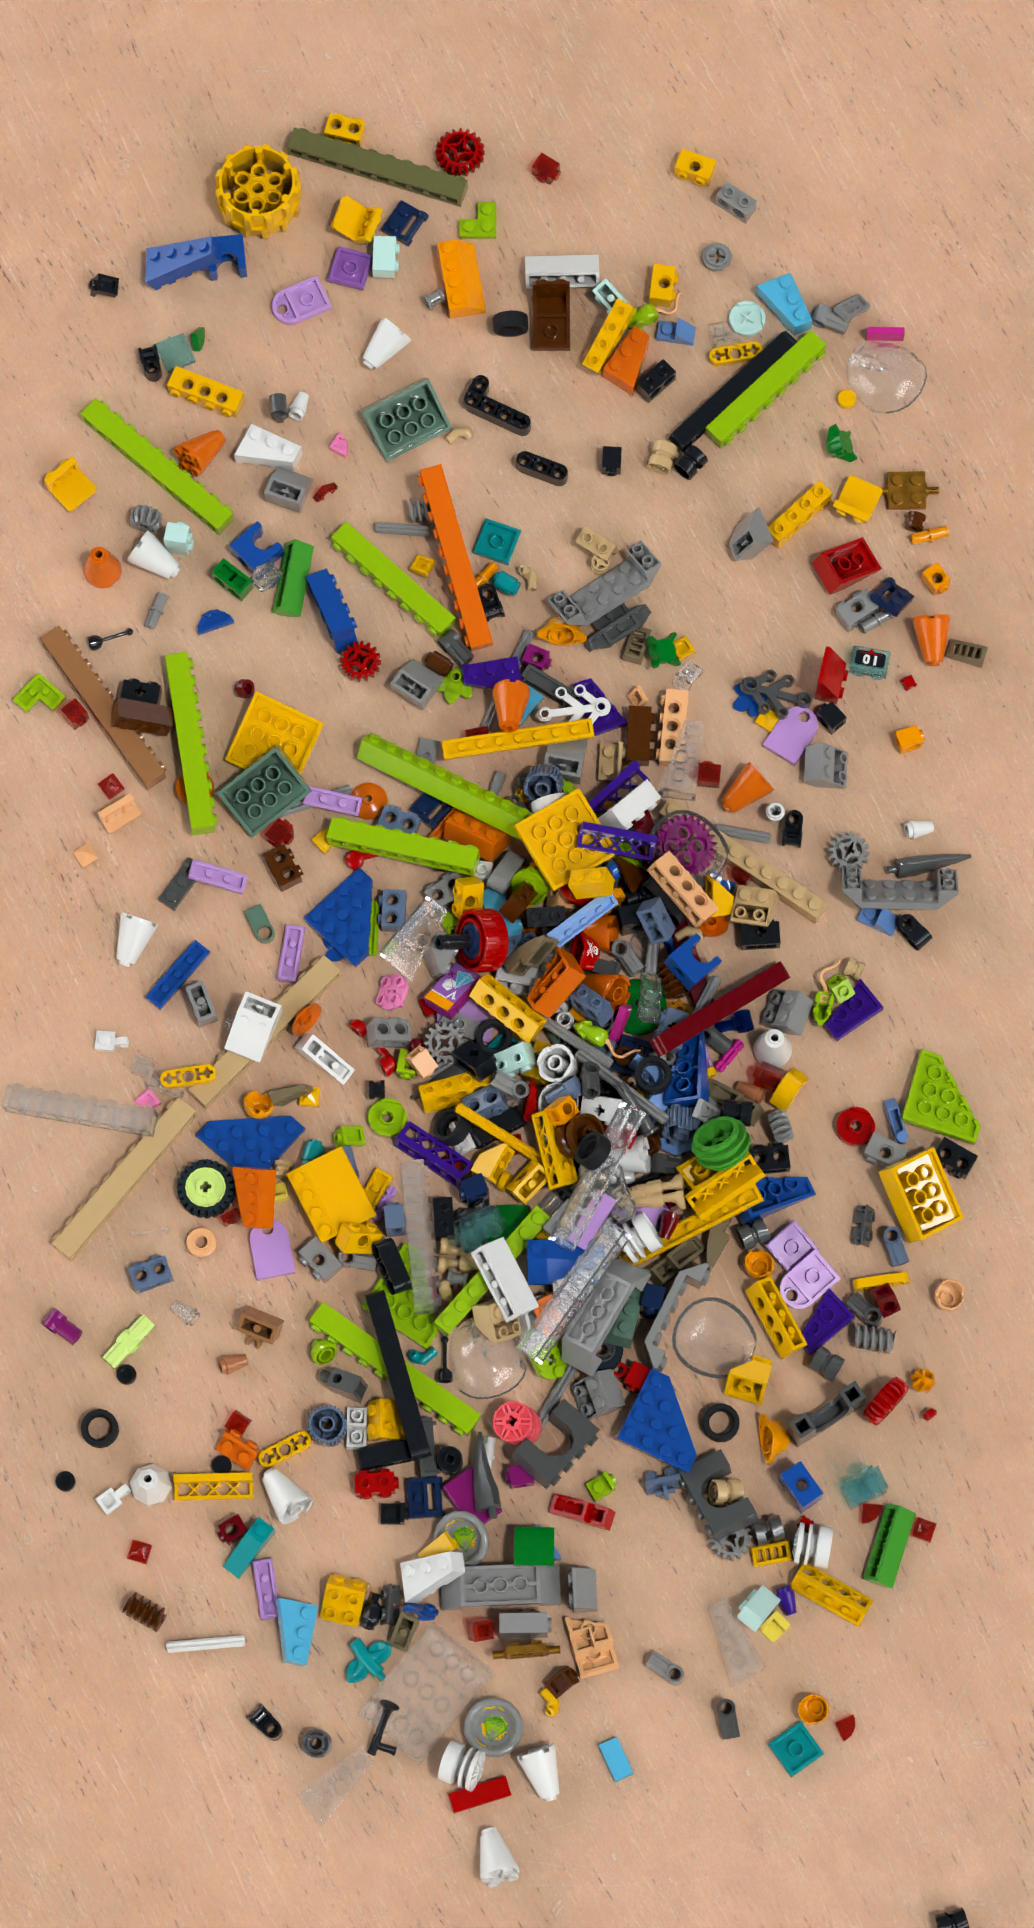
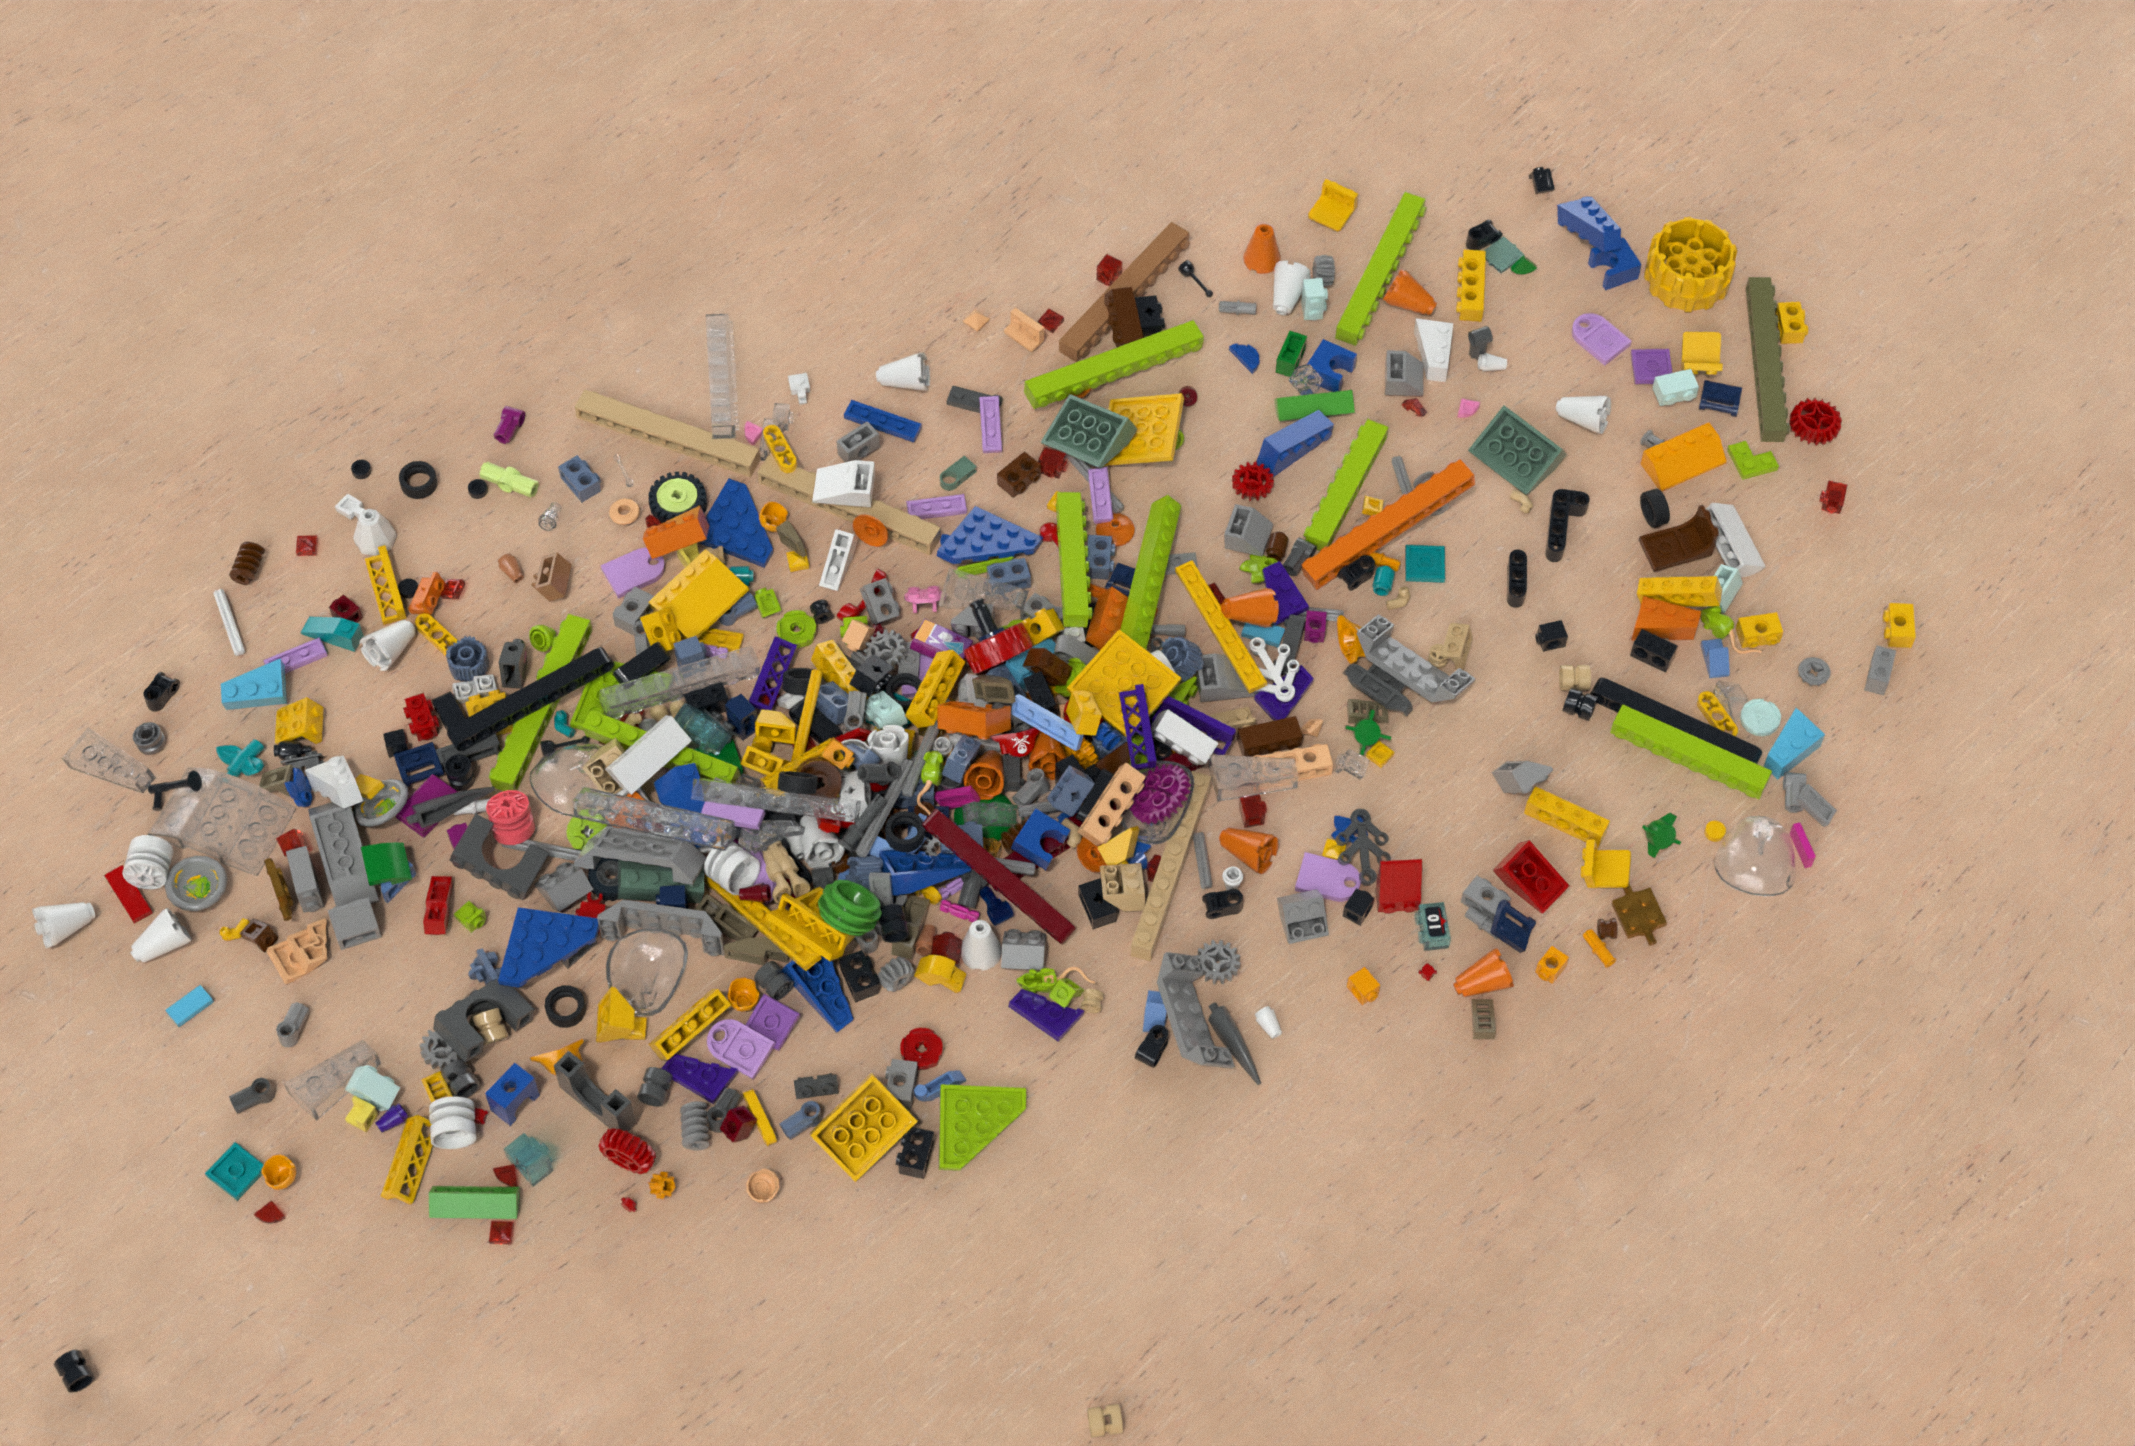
camera: 70 degrees right, 15 degrees down
lime plate [13,673,67,713] -> none

